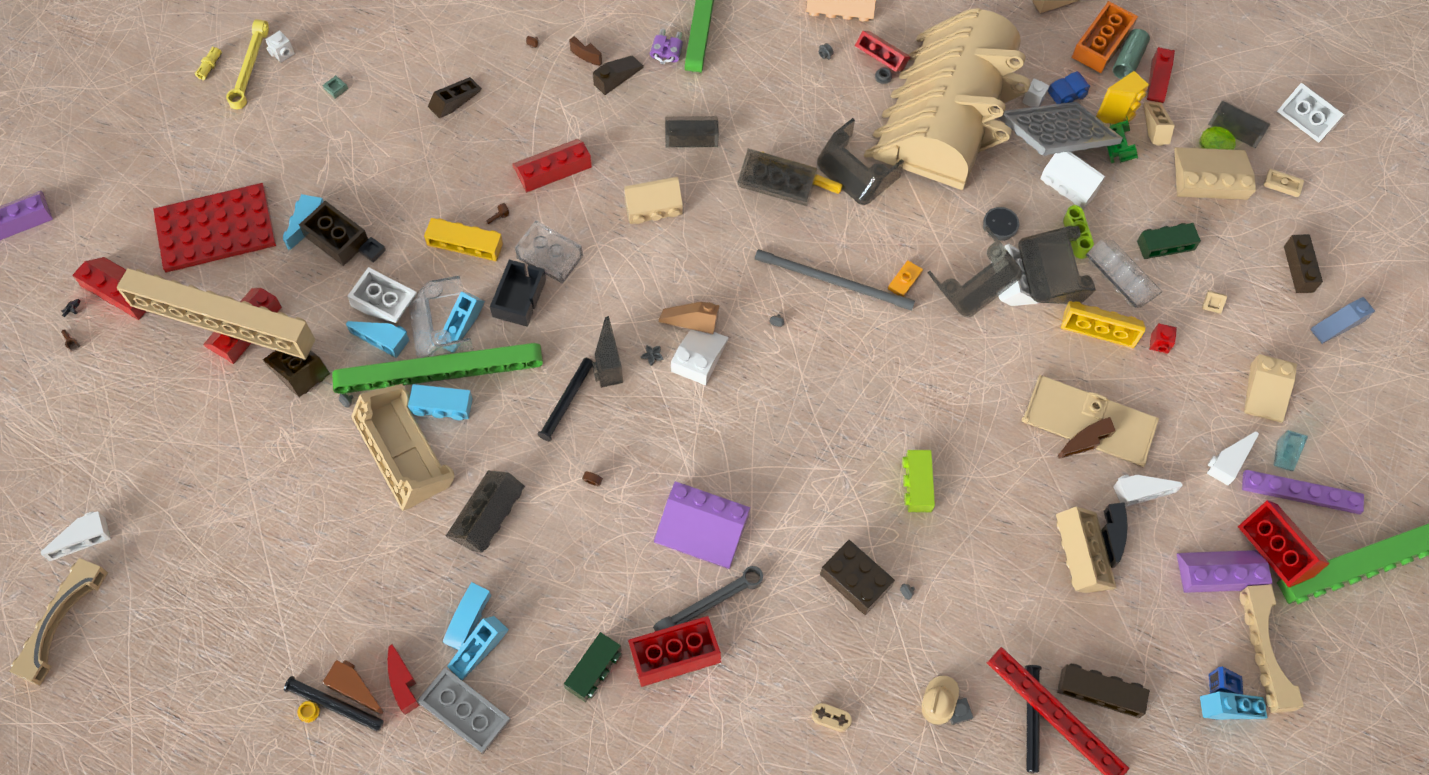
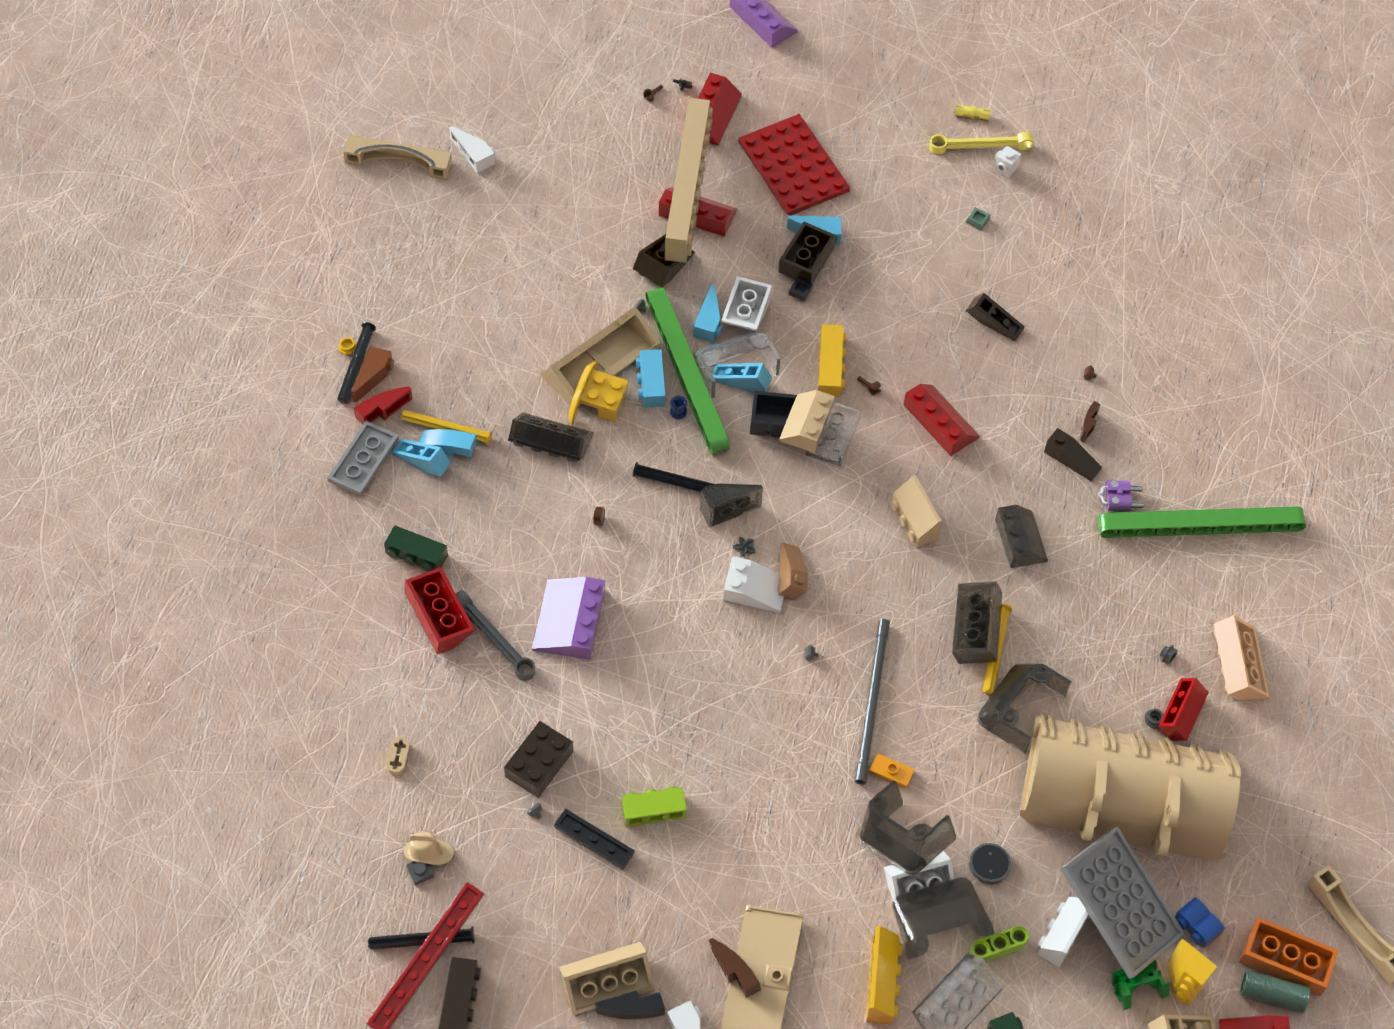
camera: 80 degrees right, 5 degrees down
white brick [1022,78,1049,107] -> none
none -> yellow axle [401,410,493,445]
none -> black plate [554,808,635,869]
none -> yellow piece [568,361,628,425]
none -> clear blue bush [670,395,687,420]
none -> tan slope [779,390,835,453]

